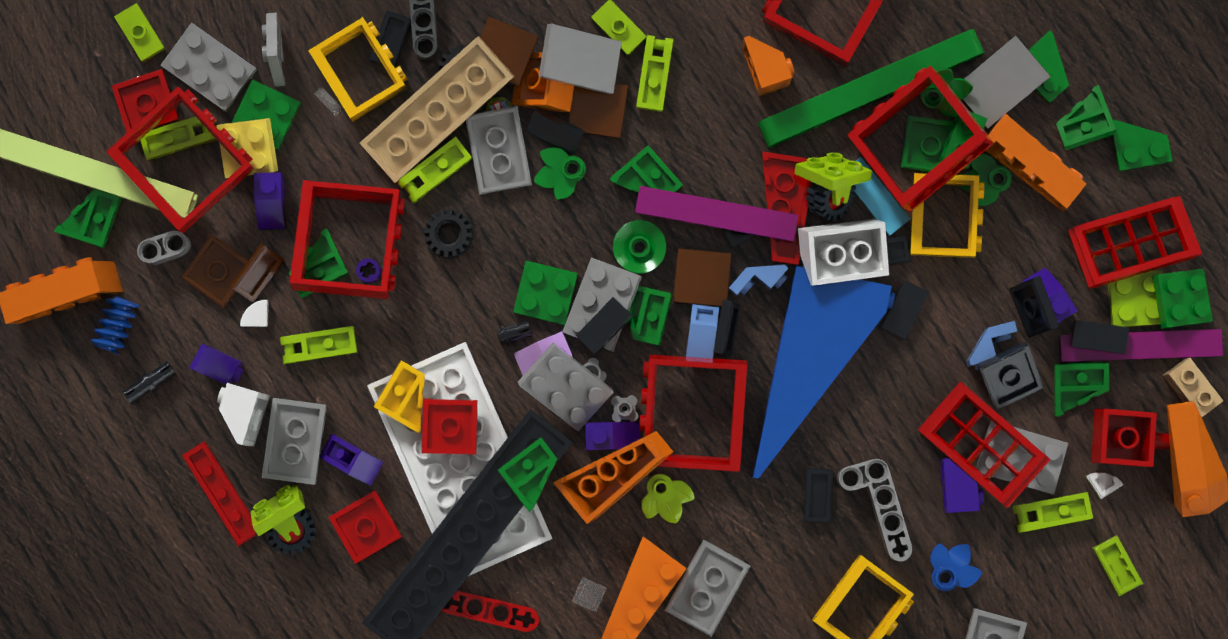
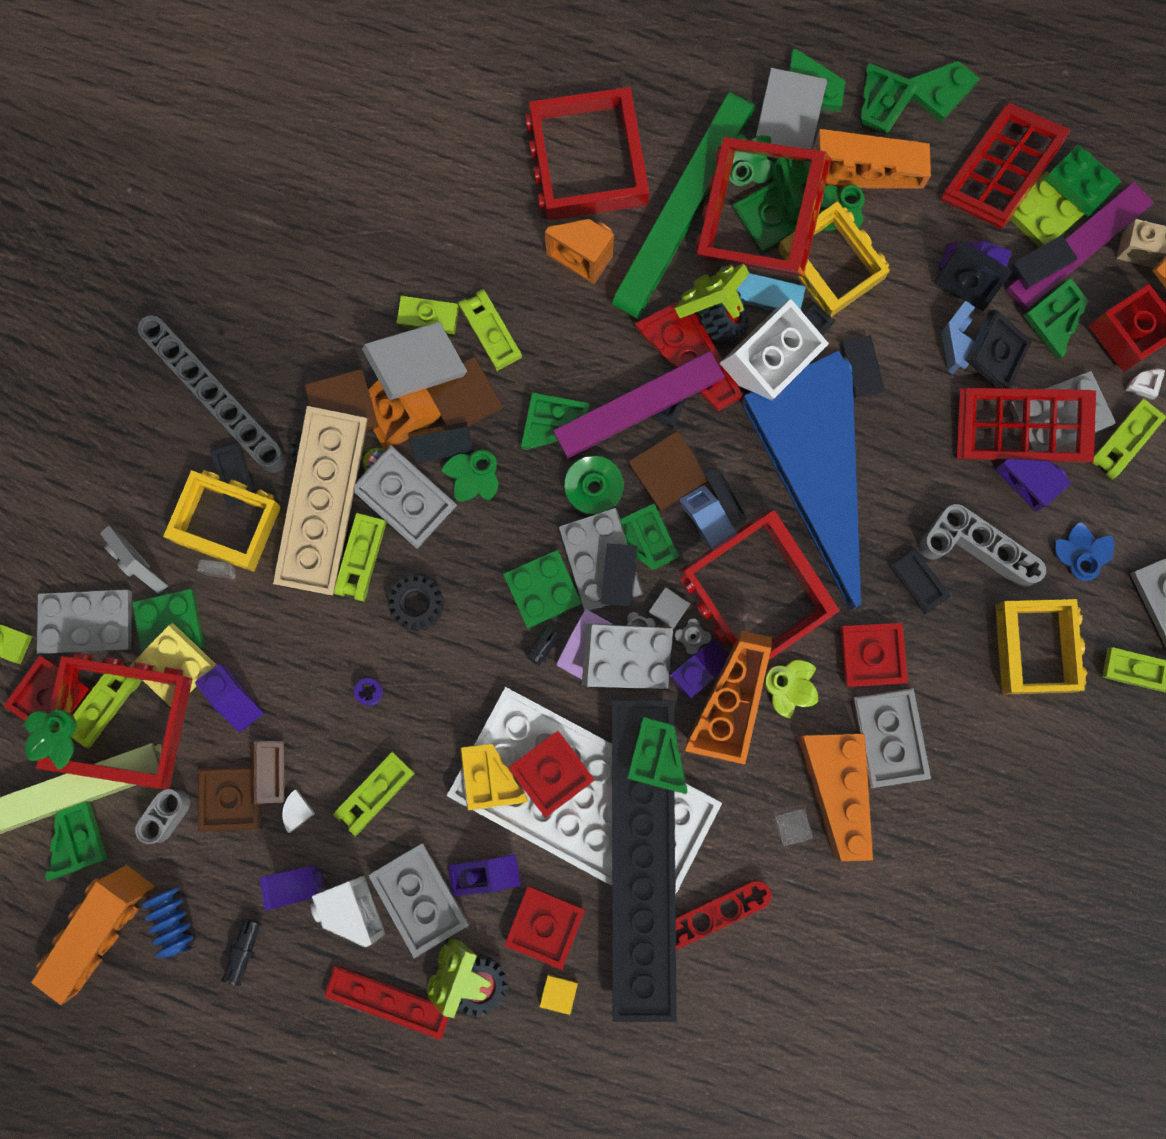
camera: 45 degrees left, 5 degrees down
green wing [289,228,349,298] -> none
red window [290,180,405,299] -> none
medium blue slope [728,265,788,297] -> none
none -> green plate [23,709,77,769]
none -> yellow tile [540,974,578,1015]
none -> light grey tile [649,587,690,629]
none -> red plate [840,623,908,687]

